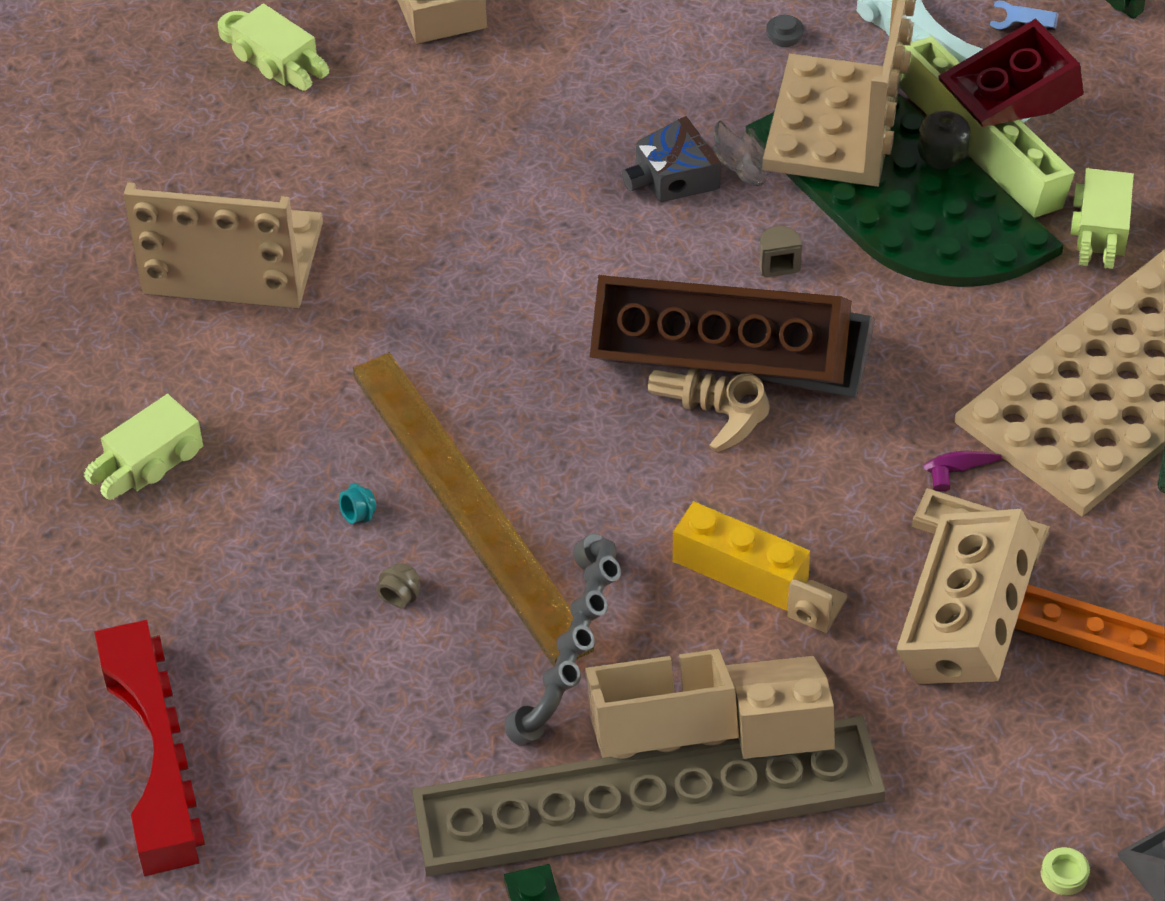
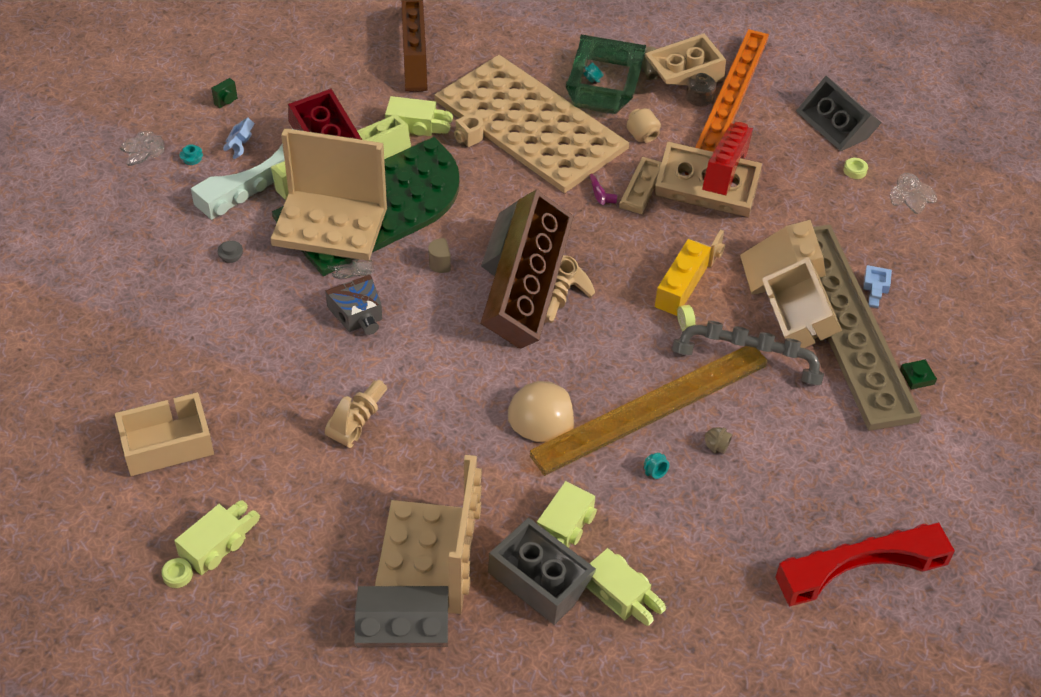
camera: 95 degrees left, 0 degrees up
none -> tan piece [325,380,387,448]
none -> dark grey slope [354,586,448,648]
none -> tan plate [454,114,483,147]
none -> dark grey slope [488,517,596,625]
none -> tan cylinder [508,381,574,442]
none -> yellowish green hinge [537,481,597,548]
none -> tan head [627,108,661,143]
none -> yellowish green tile [677,305,695,331]
none -> red arch [702,122,753,196]
none -> light blue plate [863,265,892,308]

